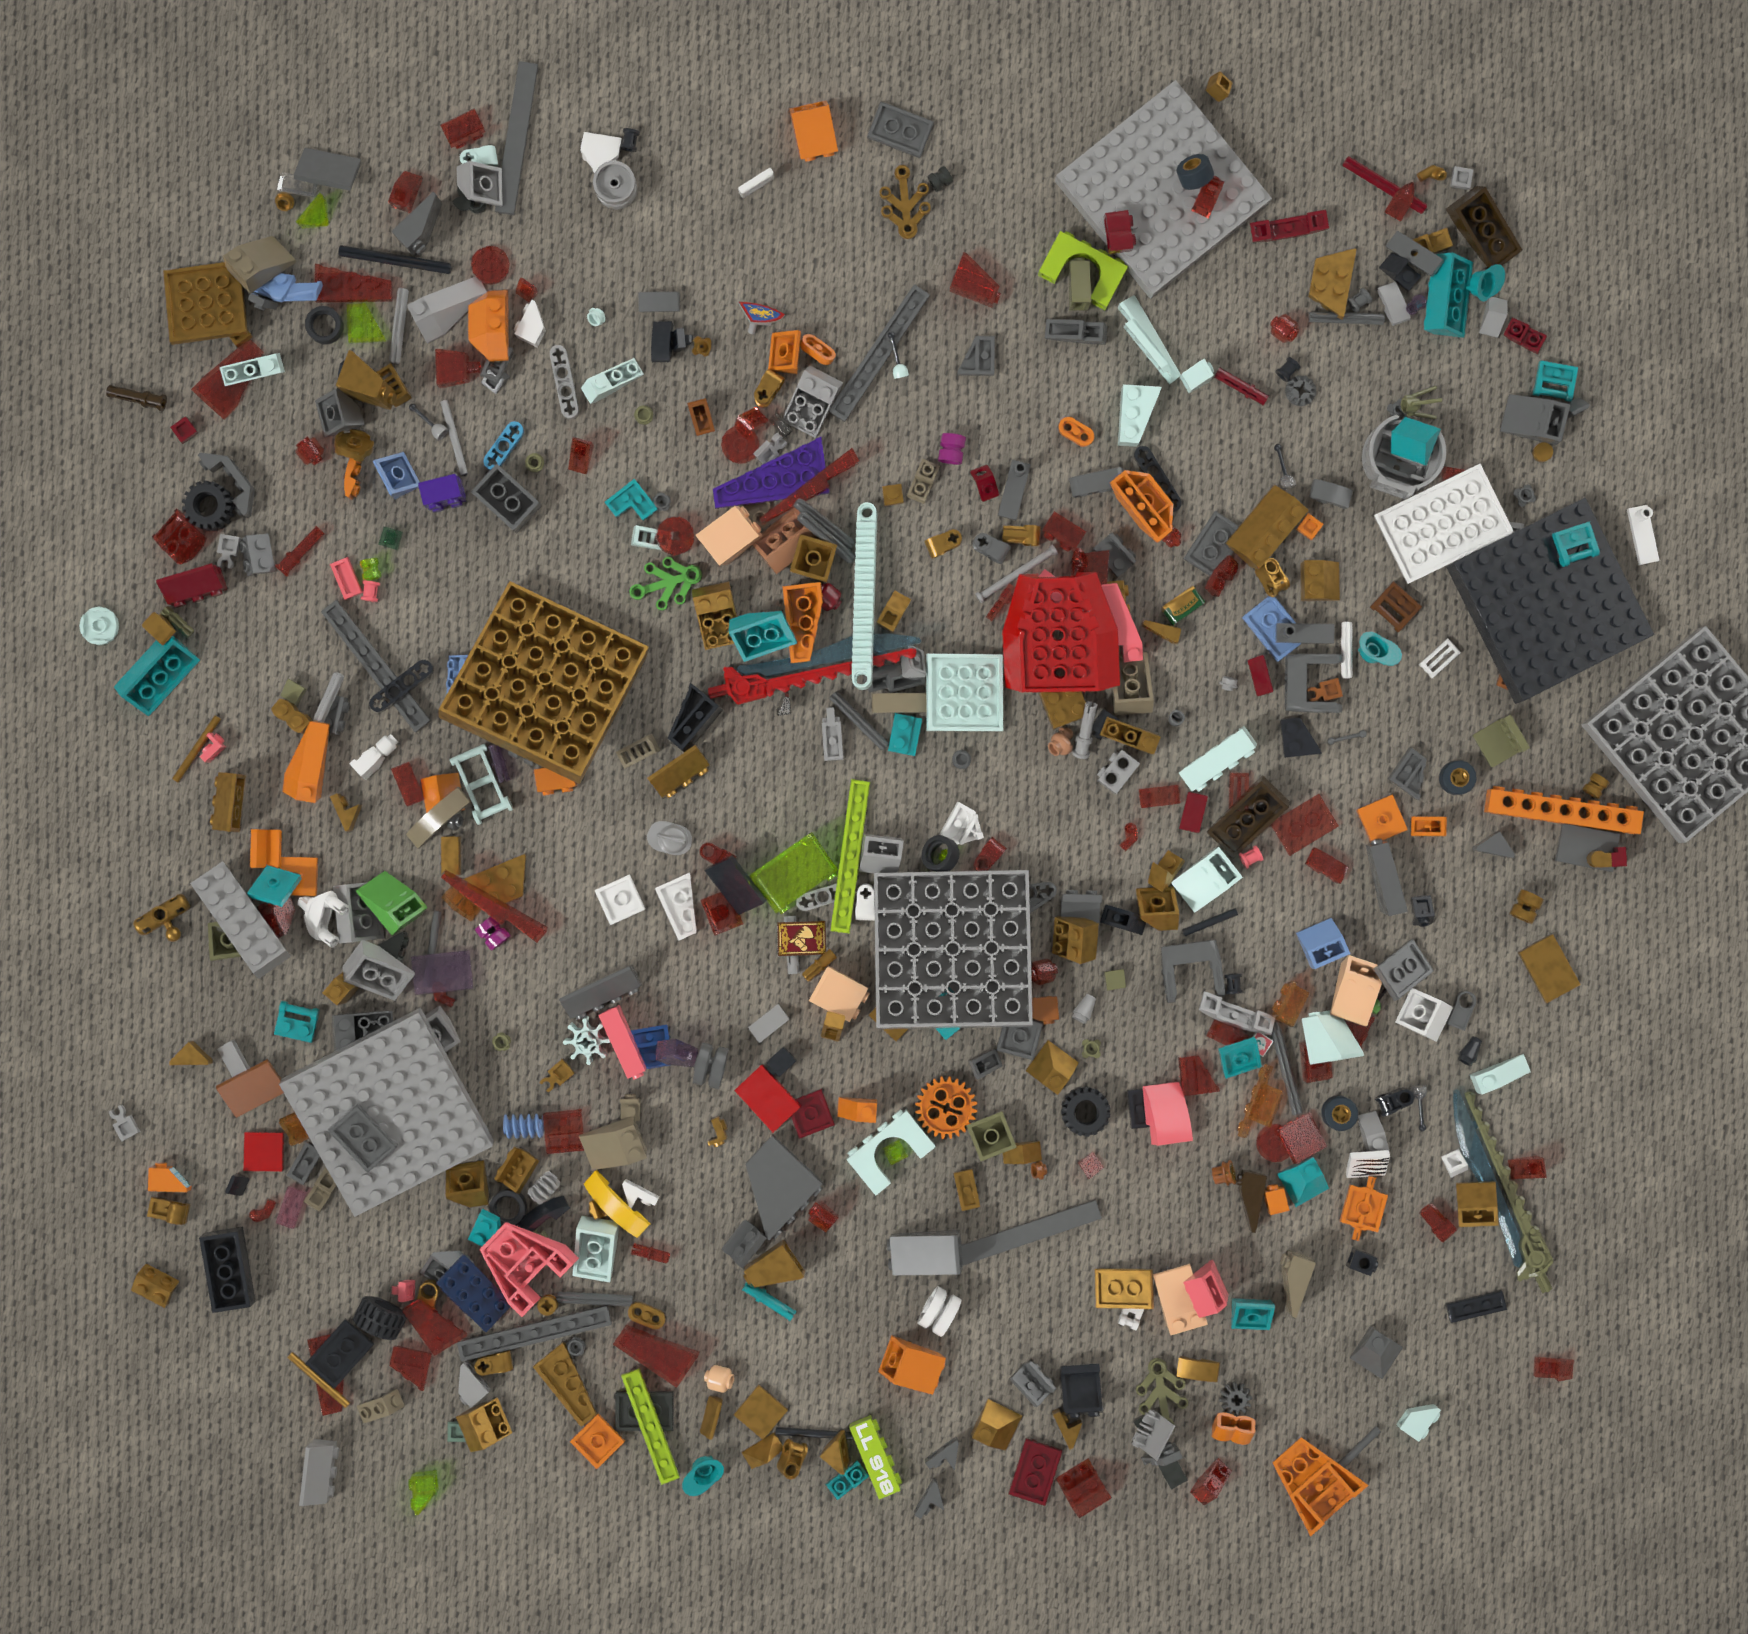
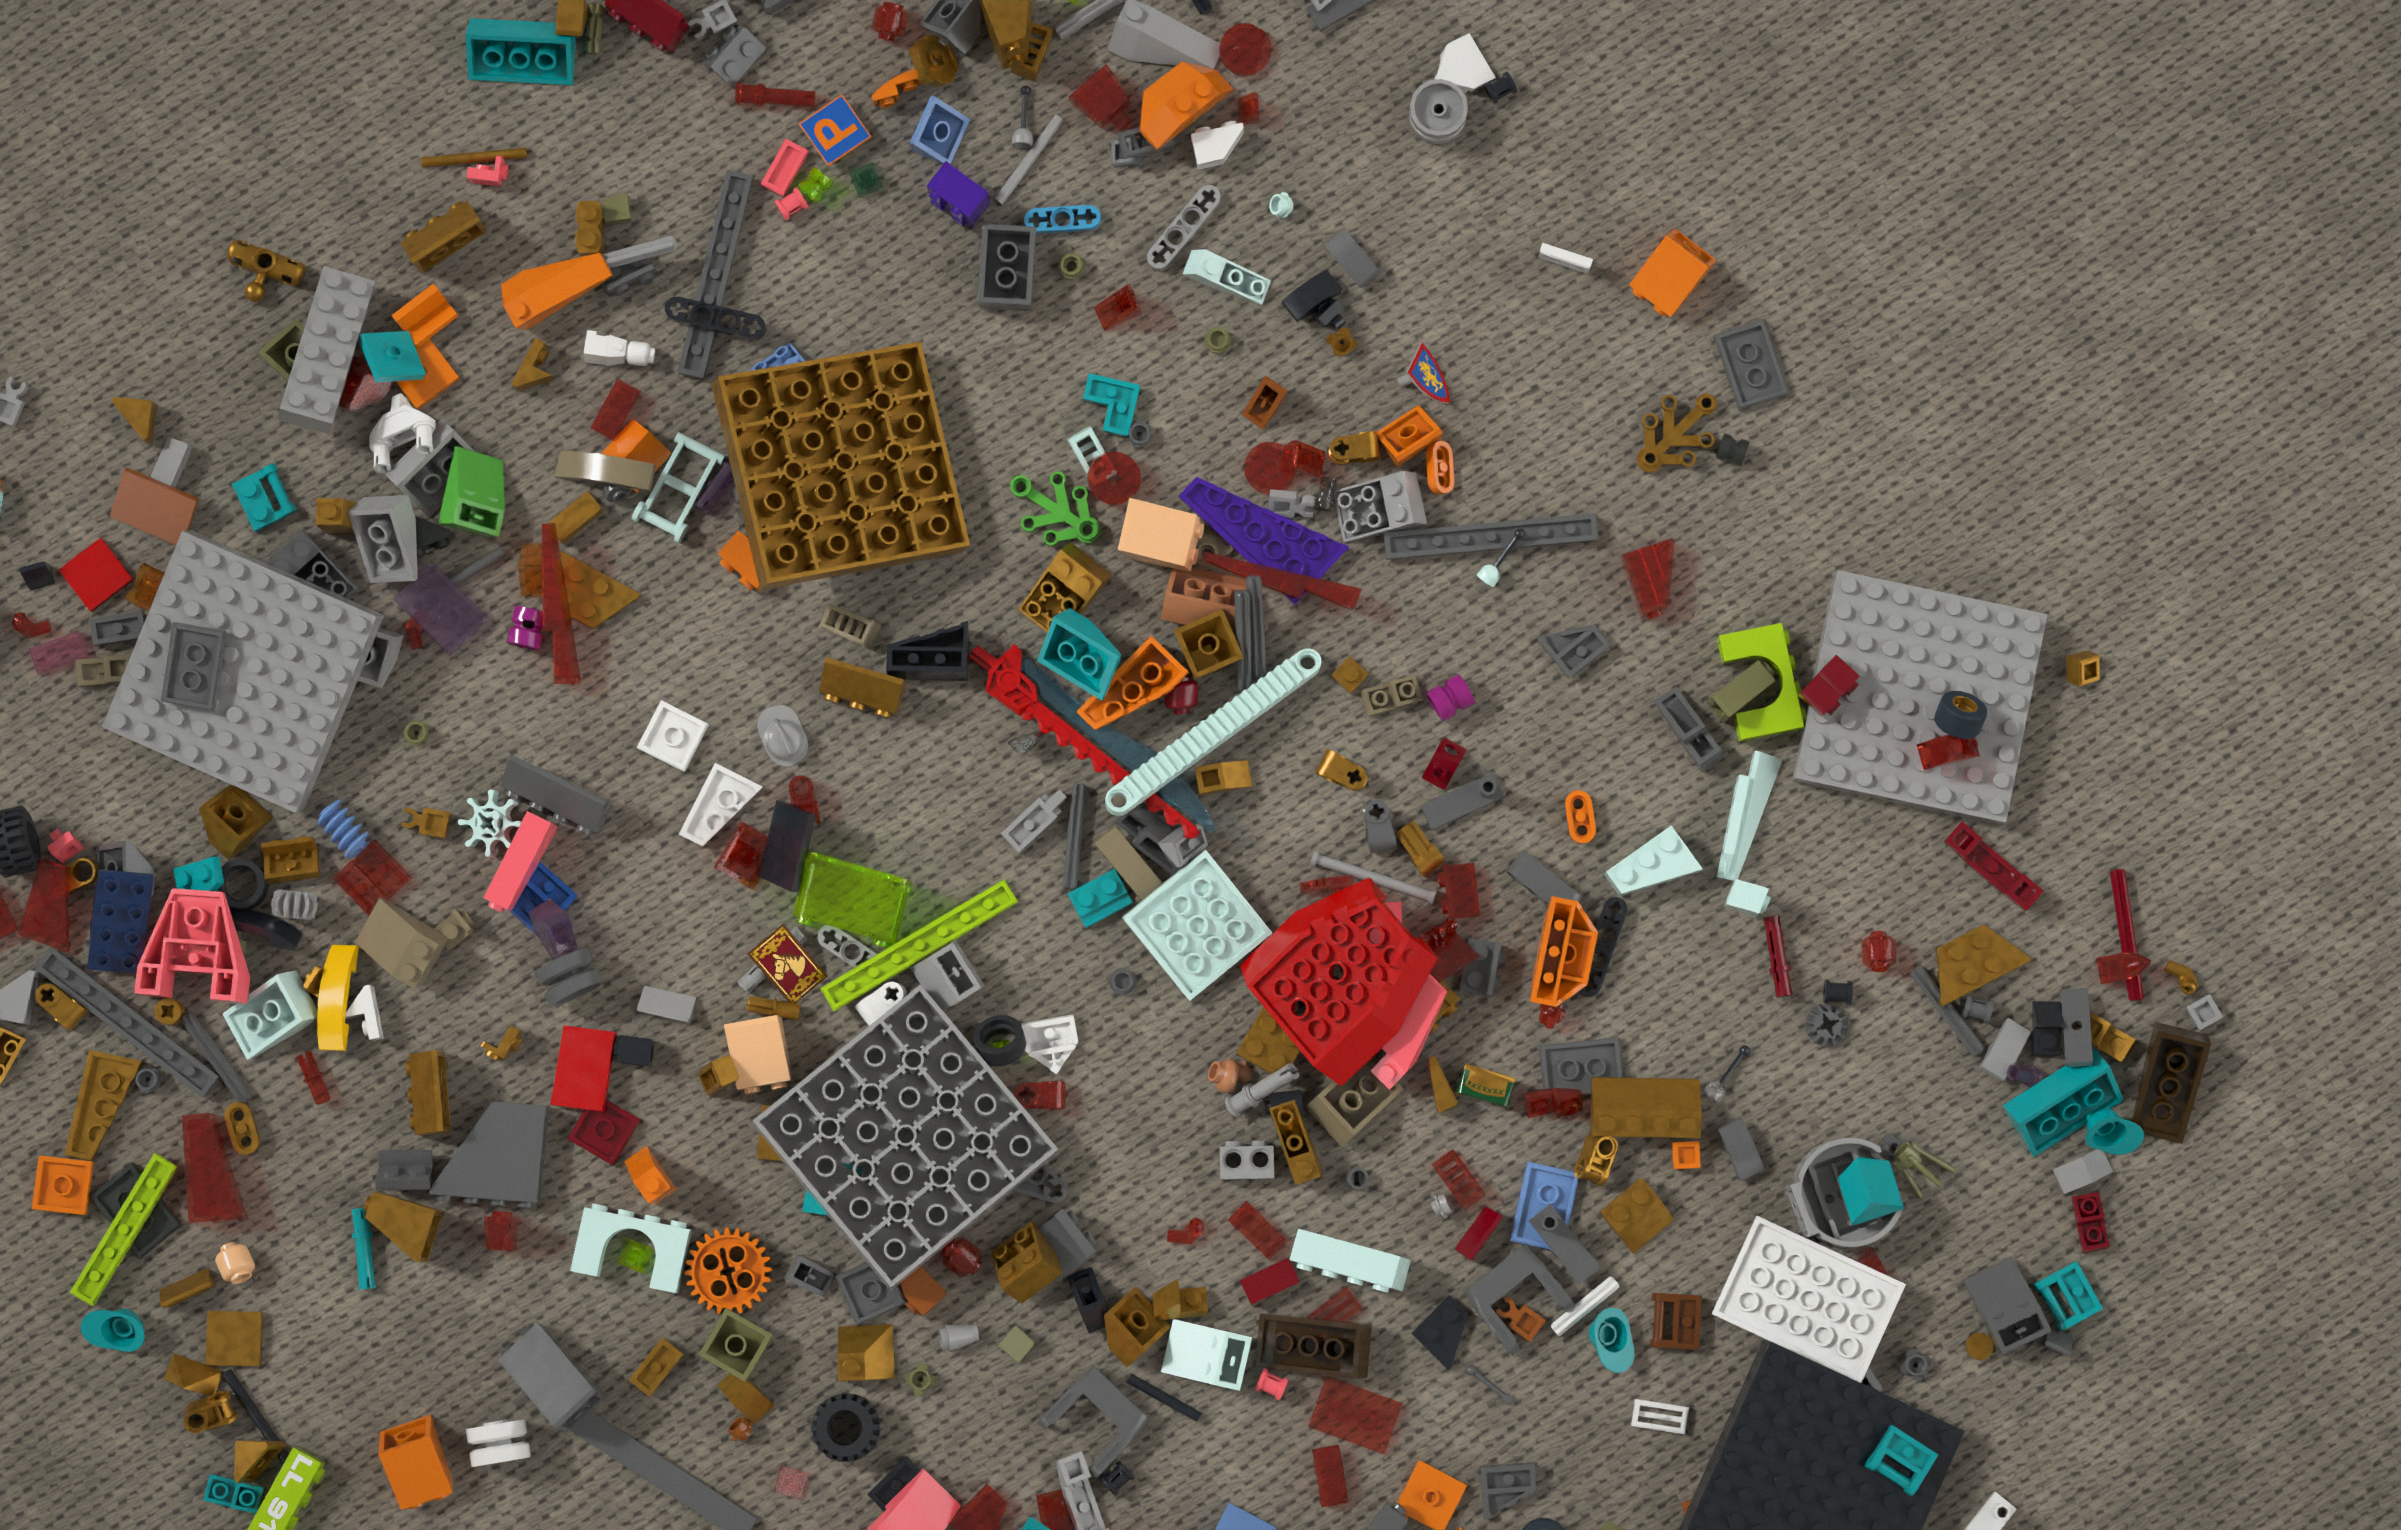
camera: 60 degrees right, 5 degrees down
none -> pearl gold slope [405,1050,451,1136]
none -> blue piece [799,95,872,167]
none -> clear red slope [1431,1149,1486,1211]

